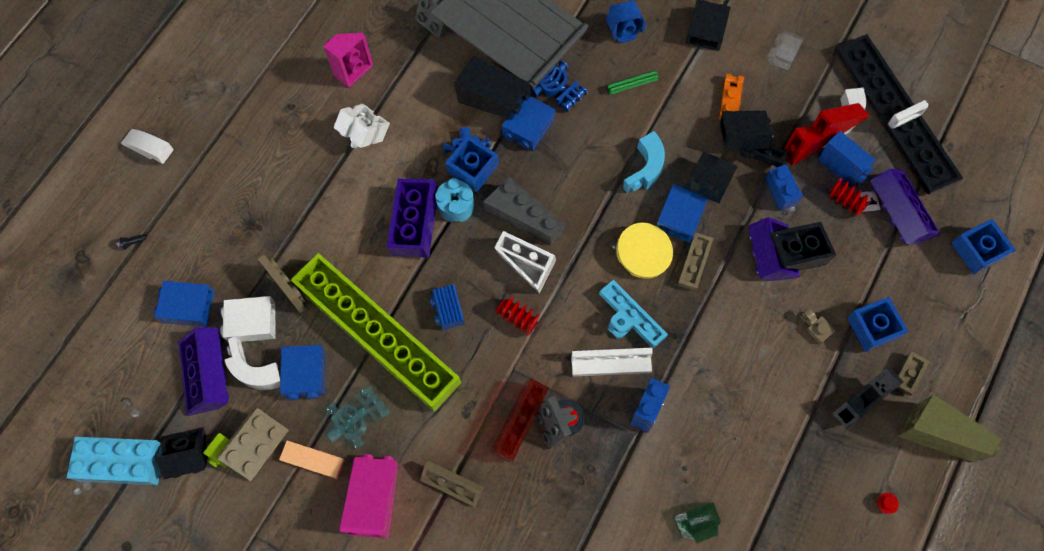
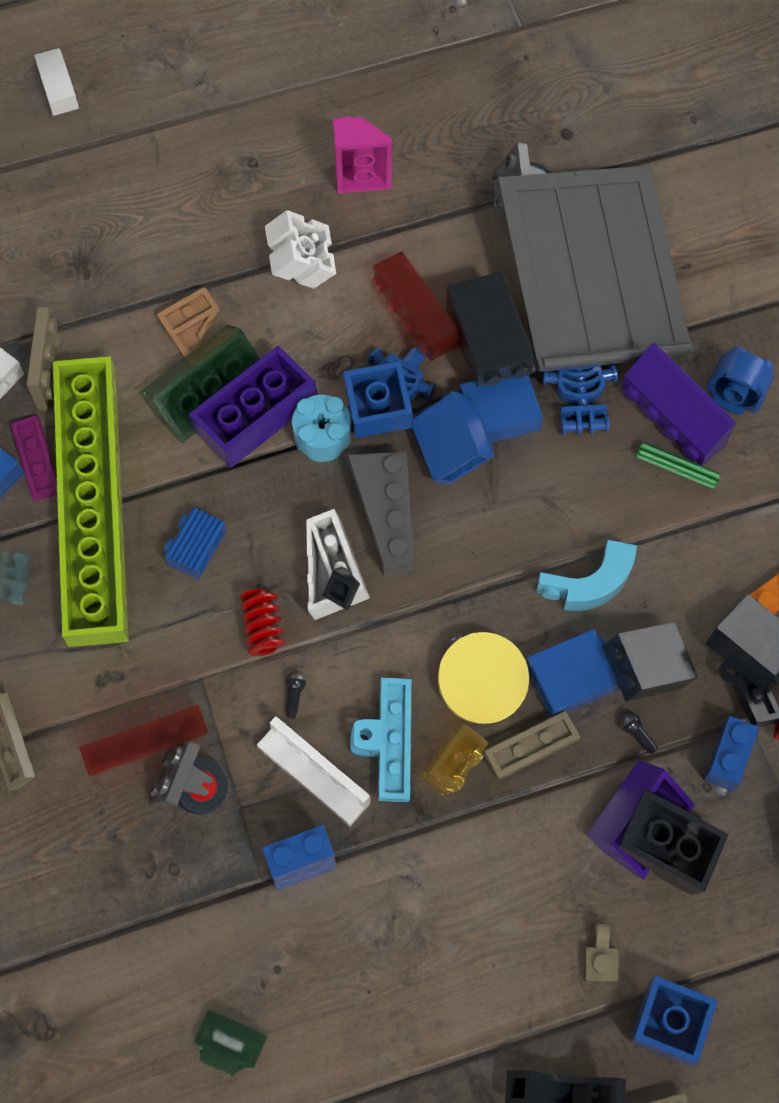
camera: 40 degrees right, 0 degrees up
none -> magenta tile [10,415,57,503]
none -> clear green slope [139,324,260,443]
none -> medium nougat wing [157,286,220,362]
none -> black piece [285,672,307,719]
none -> black slope [322,566,360,610]
none -> clear red brick [372,251,460,362]
none -> blue brick [413,392,495,485]
none -> clear yellow brick [419,723,489,796]
none -> black piece [620,713,658,755]
none -> dark purple slope [621,342,736,466]

